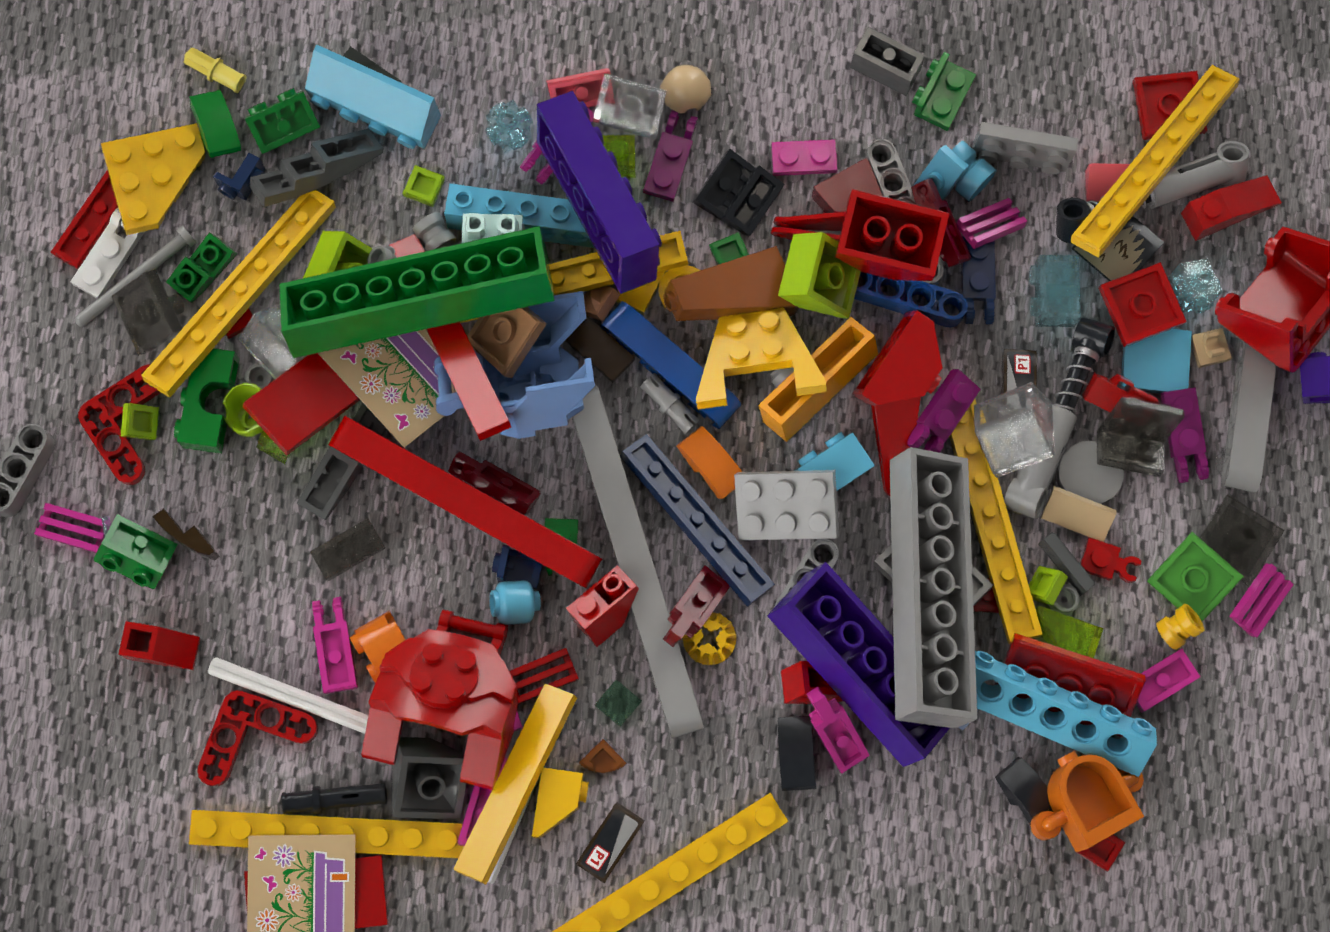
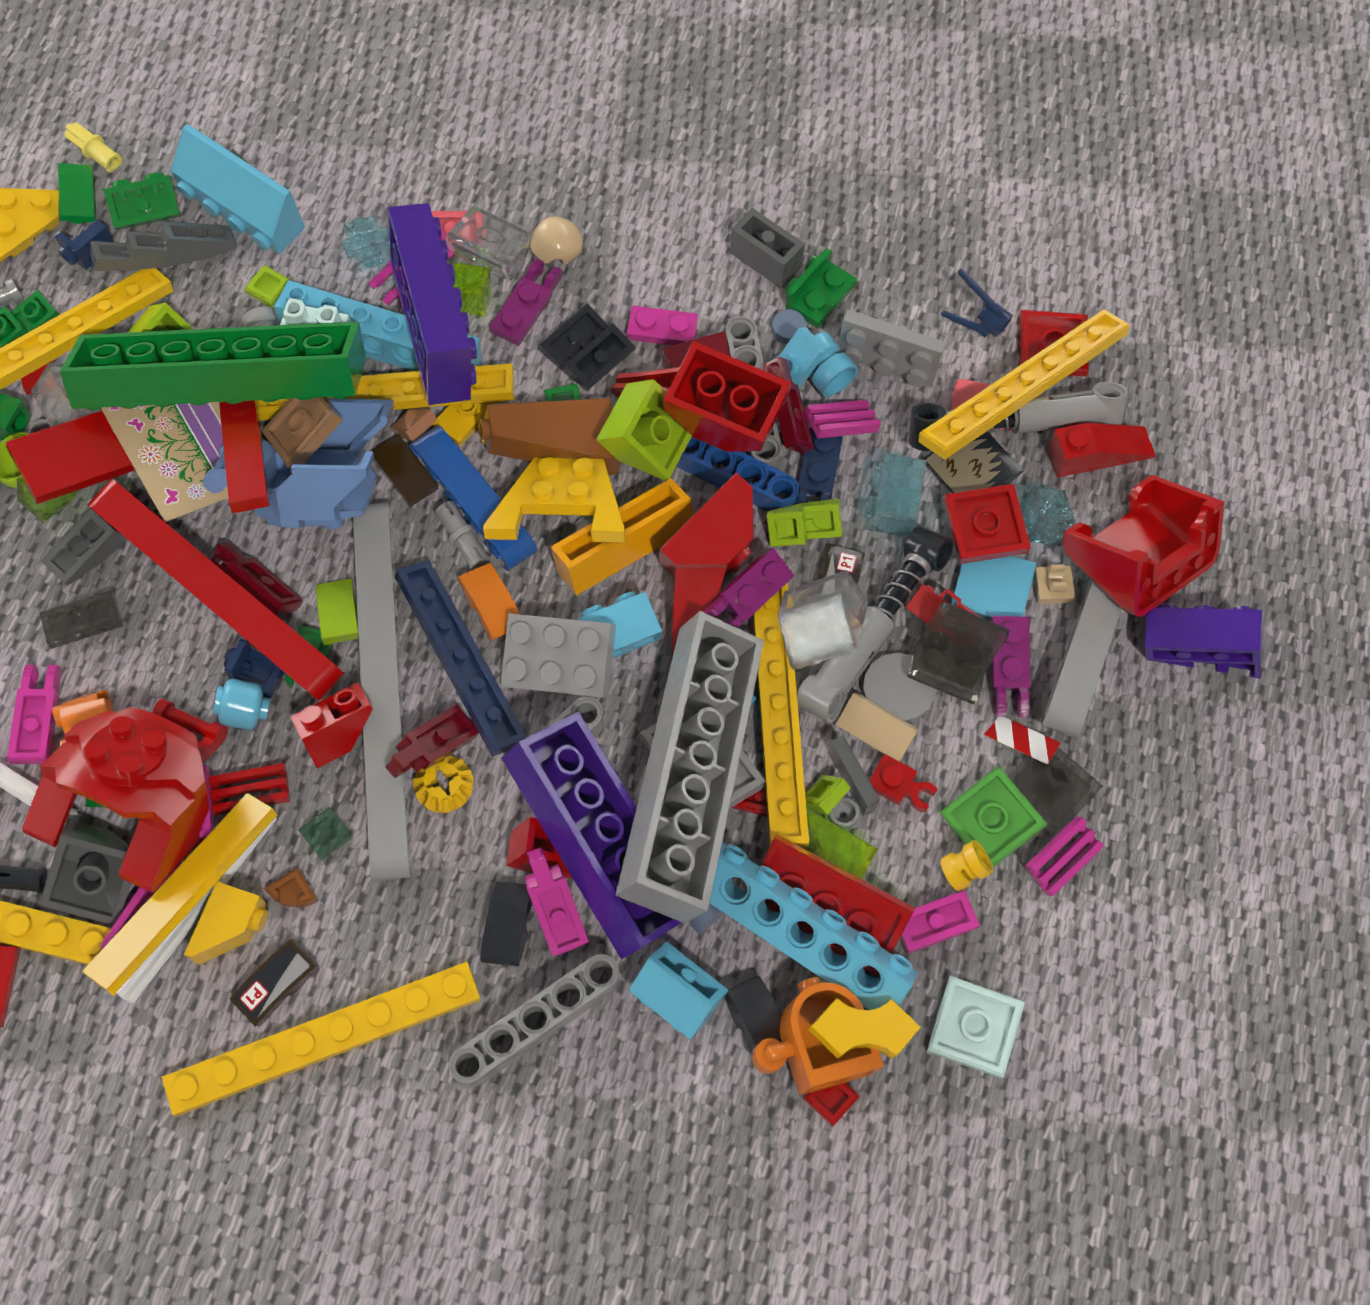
camera: 10 degrees right, 10 degrees down
none -> lime slope [316,578,359,645]
none -> light grey beam [449,954,619,1088]
none -> medium azure brick [628,941,729,1040]
none -> lime slope [767,499,843,547]
none -> sand blue tile [772,309,806,344]
none -> yellow tile [808,998,921,1059]
none -> light aqua tile [926,976,1025,1079]
none -> dark blue plant [941,269,1013,338]
none -> sticker [983,717,1060,764]

